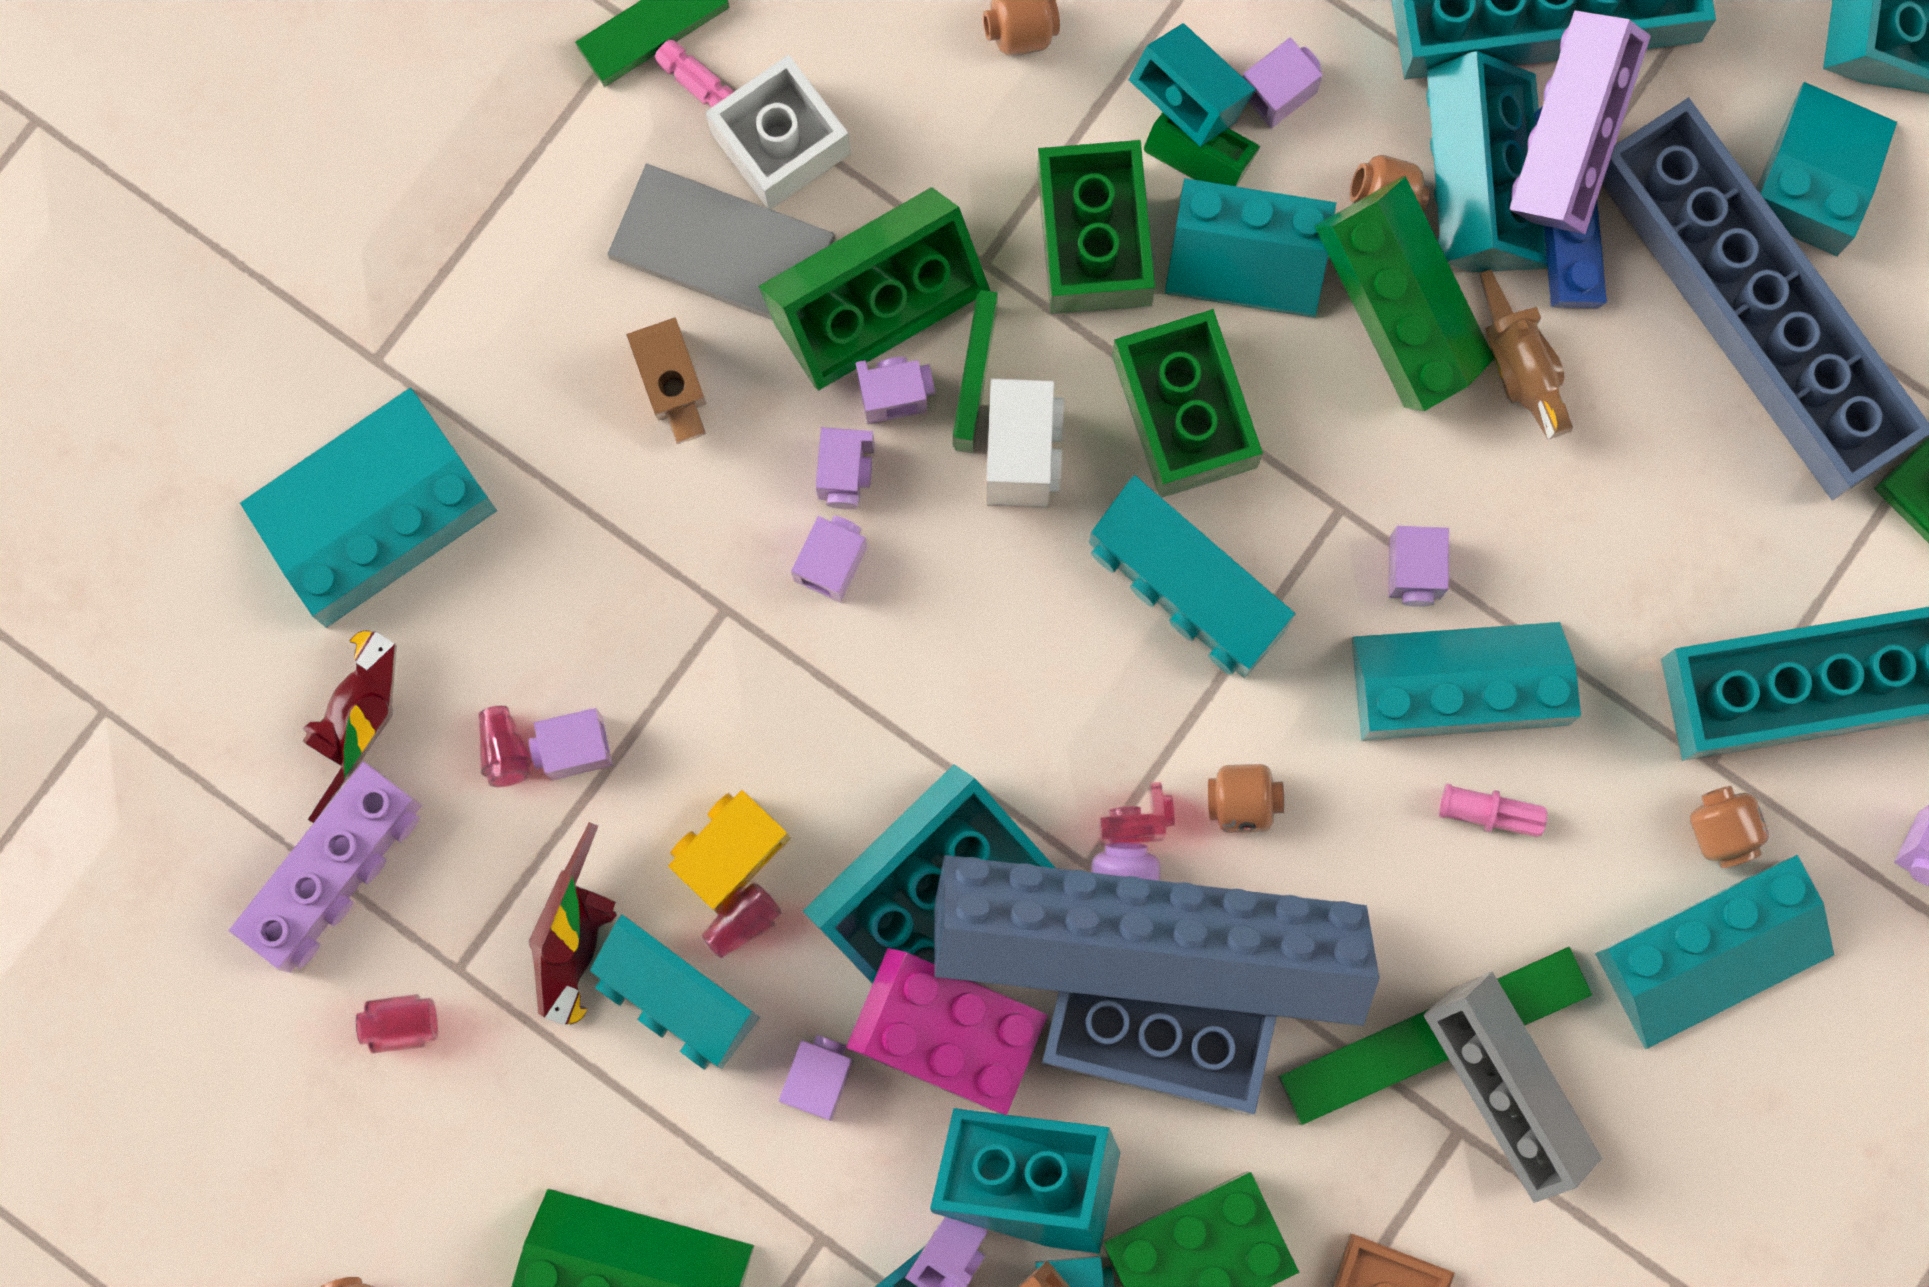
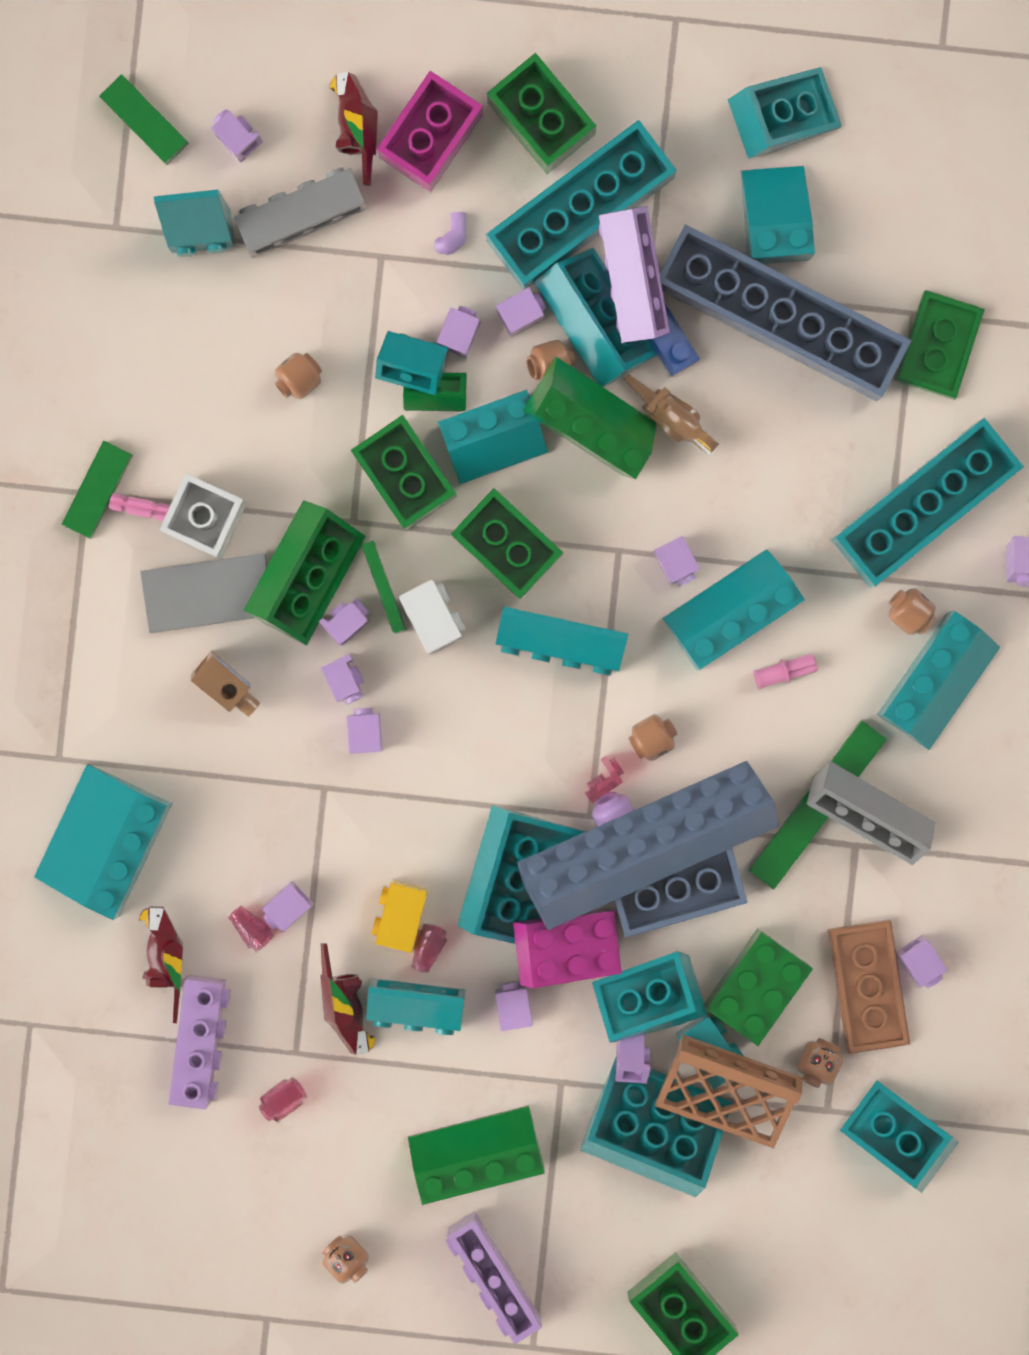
camera: 30 degrees left, 10 degrees up
none -> lavender brick [496,287,546,338]

